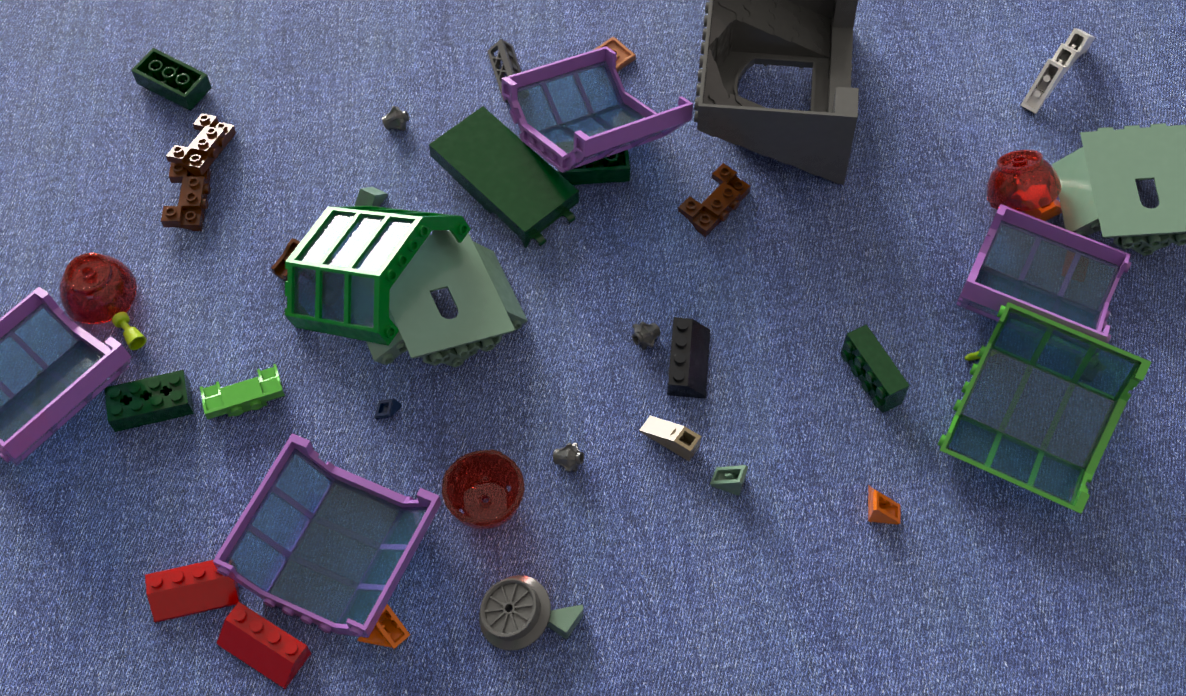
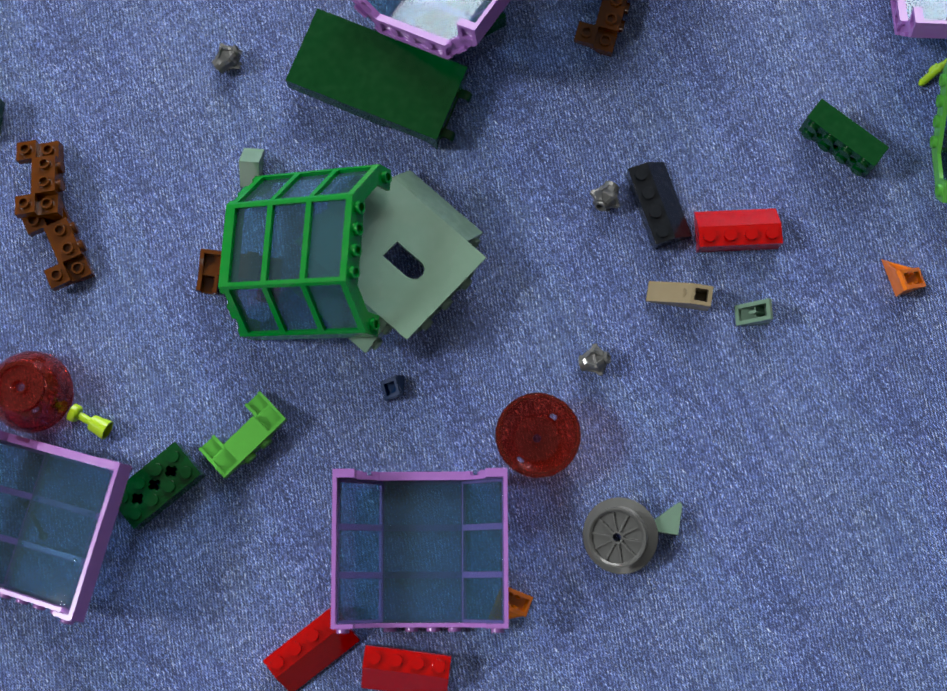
camera: 20 degrees left, 20 degrees up
none -> red slope [694,208,783,253]

